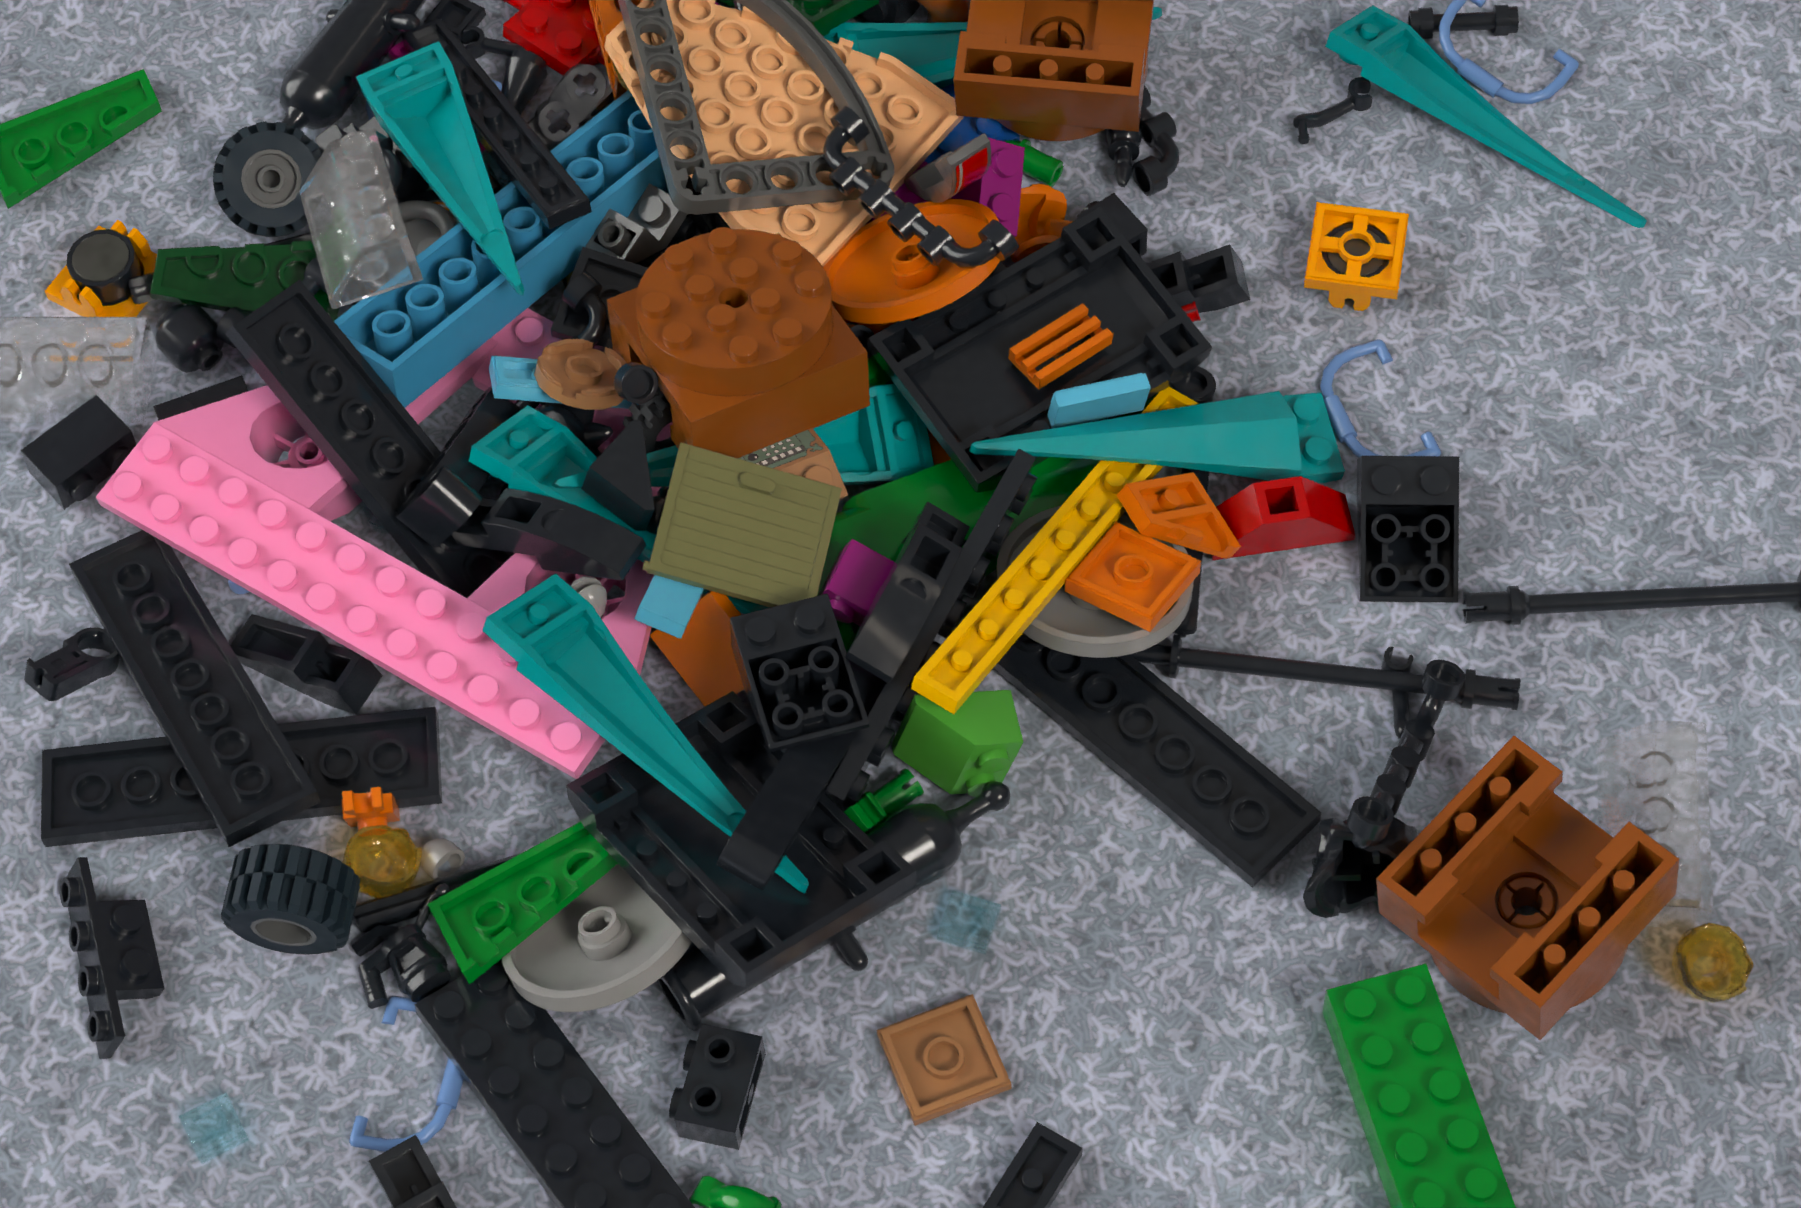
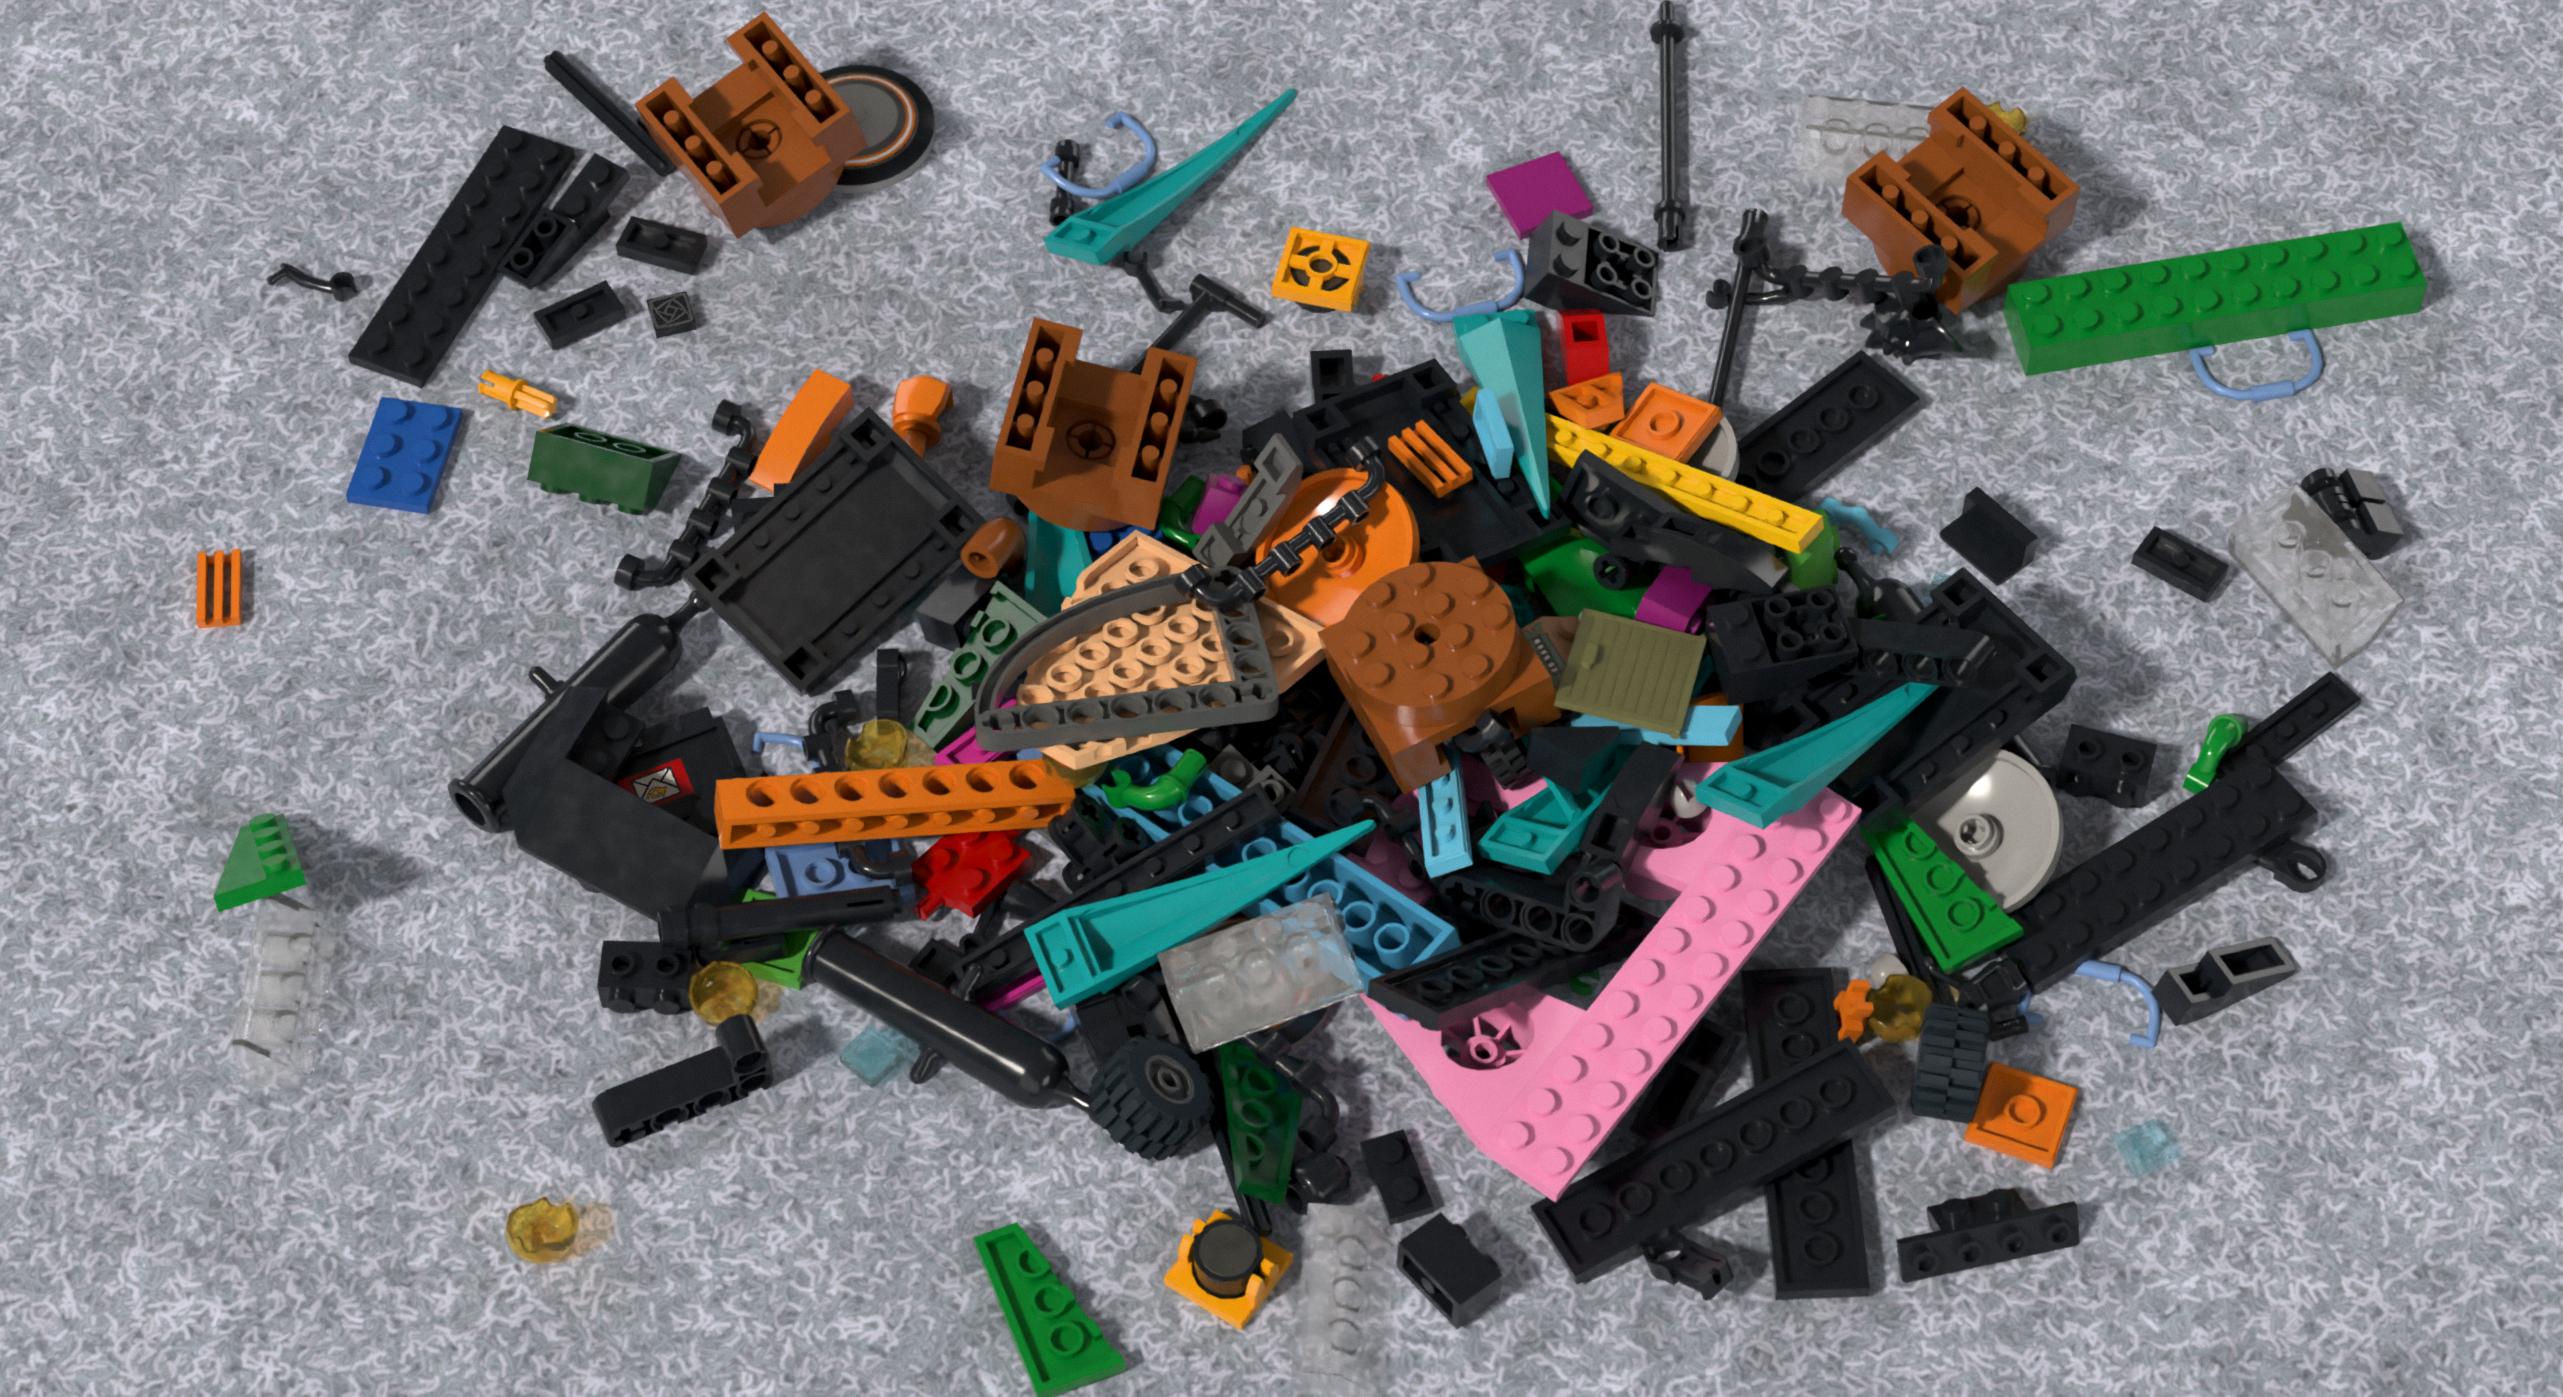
camera: 90 degrees left, 5 degrees down
medium nougat tile [534,339,626,410] -> none
medium nougat tile [876,994,1012,1126] -> none
none -> green piece [1101,748,1208,811]
none -> black bar [1126,273,1266,375]
none -> magenta tile [1486,151,1593,240]
none -> medium azure arm [1815,497,1899,555]
none -> black panel [1939,486,2038,586]
none -> orange tile [1964,1061,2079,1170]

